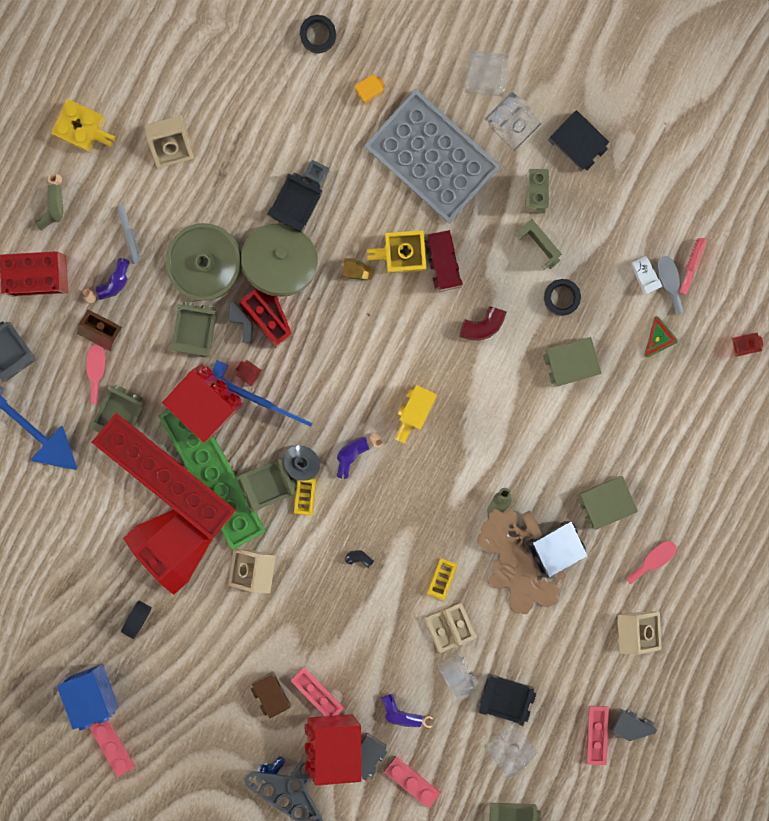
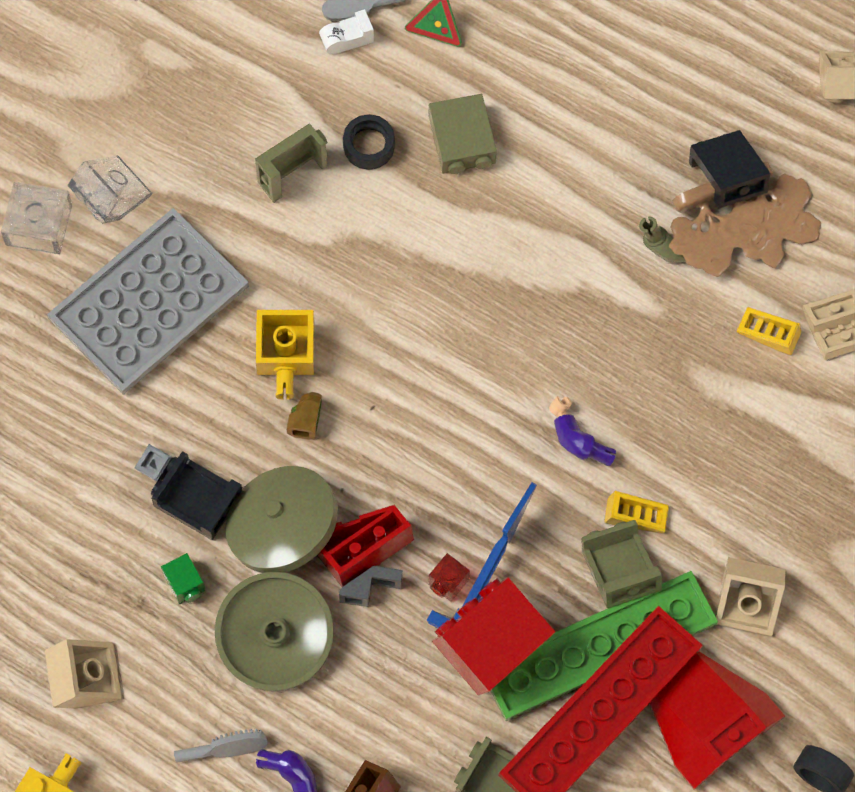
camera: 90 degrees left, 20 degrees down
olive panel [170,302,217,357] -> none
dark grey dish [283,445,320,481] -> none
black arm [345,550,374,568] -> none
light orange brick [354,74,385,105] -> none
yellow brick [394,385,437,444] -> none
dark red wedge [424,230,463,292] -> none
dark red cylinder [459,306,507,341] -> none
olive panel [526,169,549,213] -> none
black panel [548,110,609,172] -> none
olive brick [577,476,638,530] -> none
coral piece [626,541,677,584] -> none
none -> green brick [161,553,205,604]

